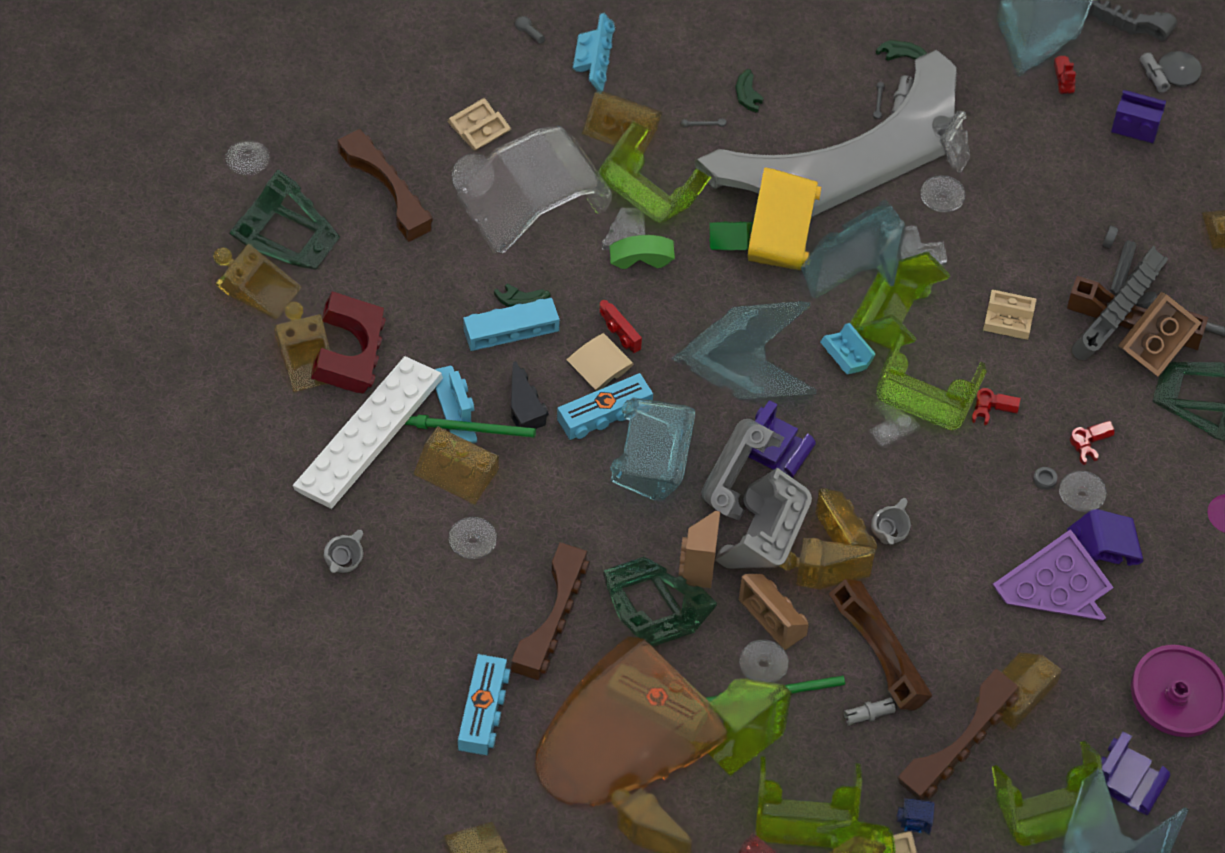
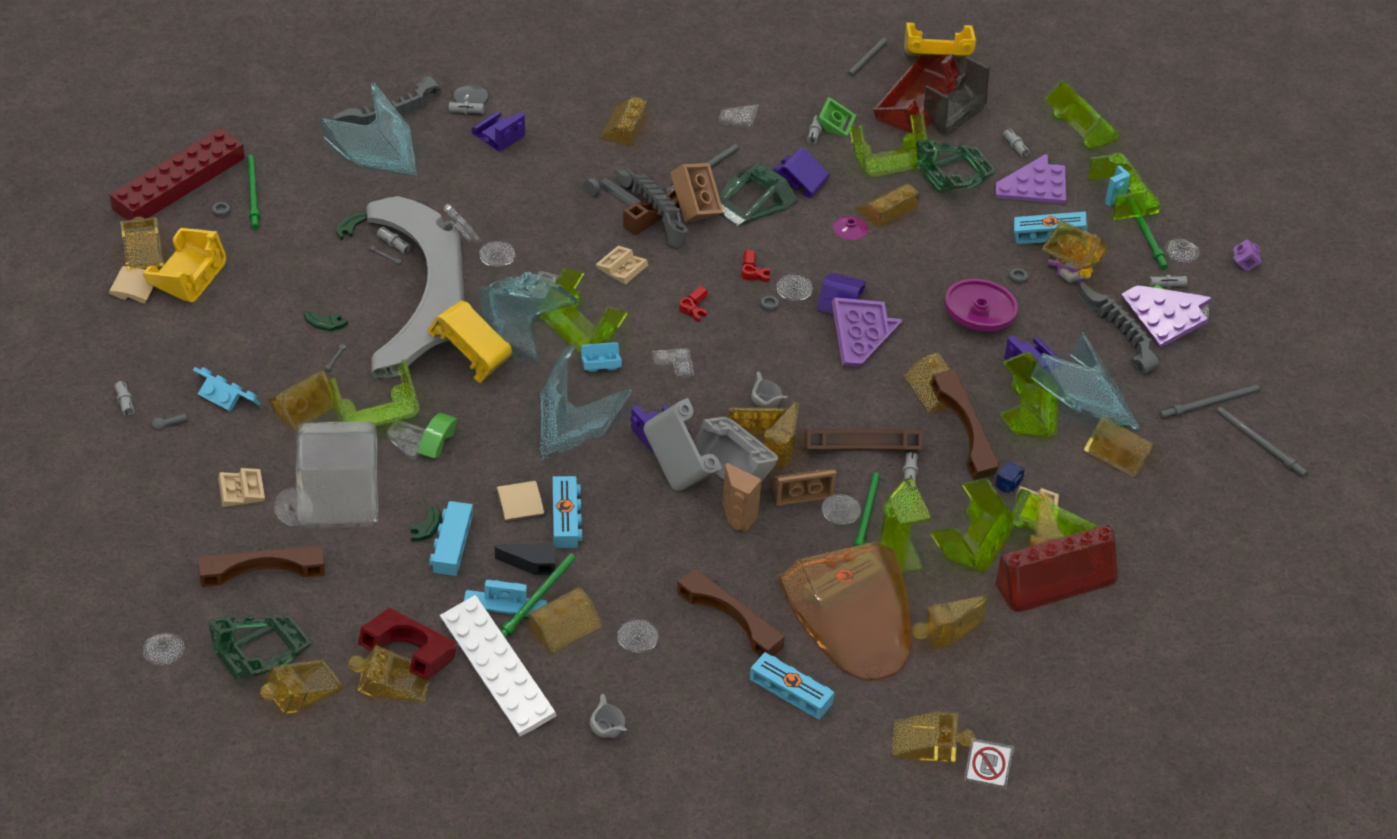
camera: 65 degrees left, 10 degrees down
red hinge [599,300,642,354] -> none
clear green windscreen [603,557,717,646] -> none
clear light blue windscreen [610,397,695,501] -> none
green panel [710,221,753,250] -> none
clear neon green windscreen [876,327,987,430] -> none
red bar [1054,56,1076,94] -> none

